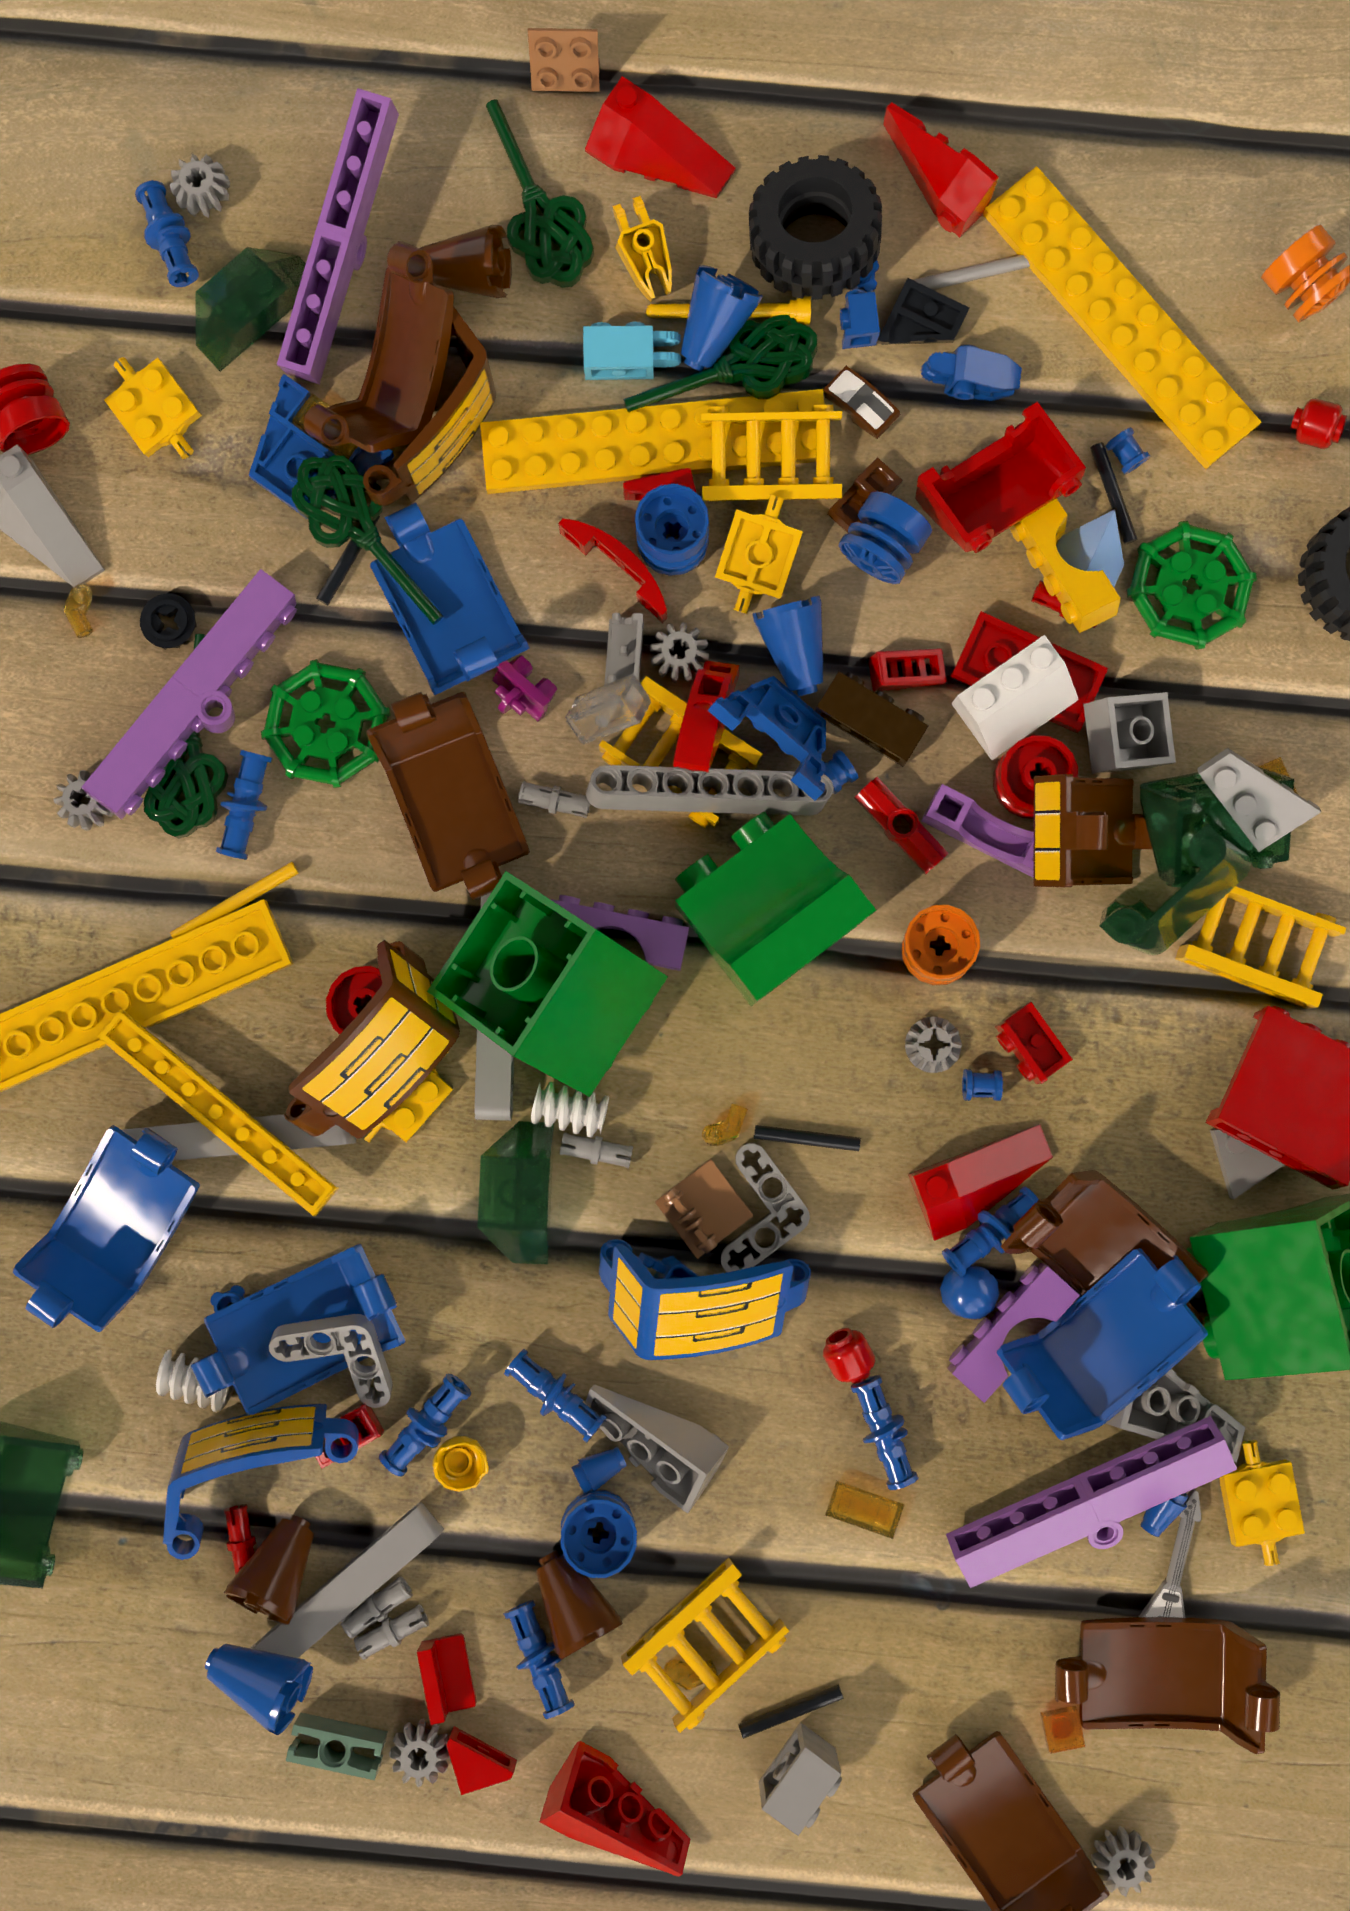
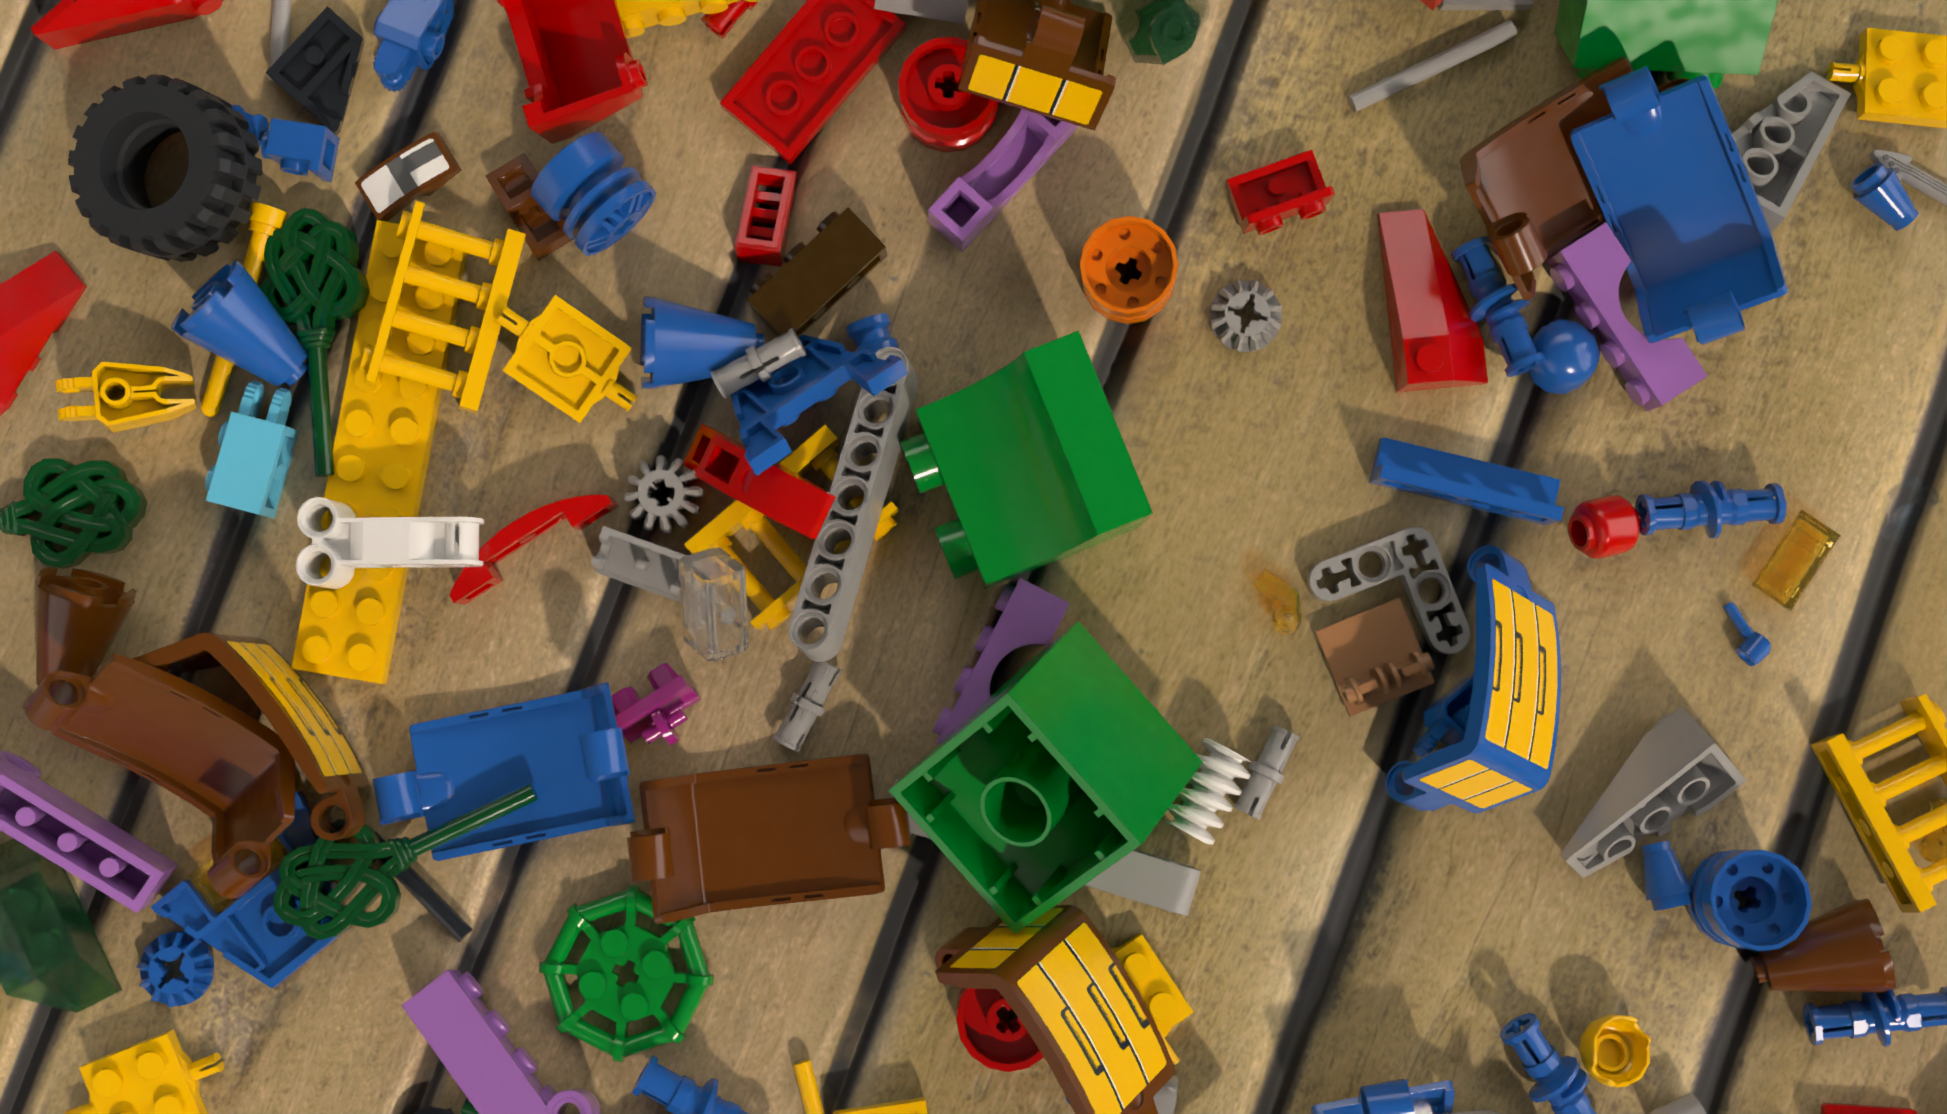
camera: 80 degrees left, 0 degrees up
clear green wedge [477,1121,554,1264] -> none
blue piece [504,1349,607,1443] -> none
red slope [623,467,696,501] -> none
blue wheel [635,484,709,576] -> none
black bar [754,1125,861,1152] -> none
red piece [854,777,949,875] -> none
medium lavender hinge [946,1416,1237,1588] -> none
white slope [952,635,1079,760] -> none
blue bush [962,1069,1003,1101] -> none
none -> blue gear [136,931,215,1007]
none -> white piece [296,497,484,589]
none -> light grey pin [711,328,806,399]
none -> light grey bar [1347,20,1517,113]
none -> blue fence [1369,437,1564,525]
none -> blue hand [1723,601,1771,666]

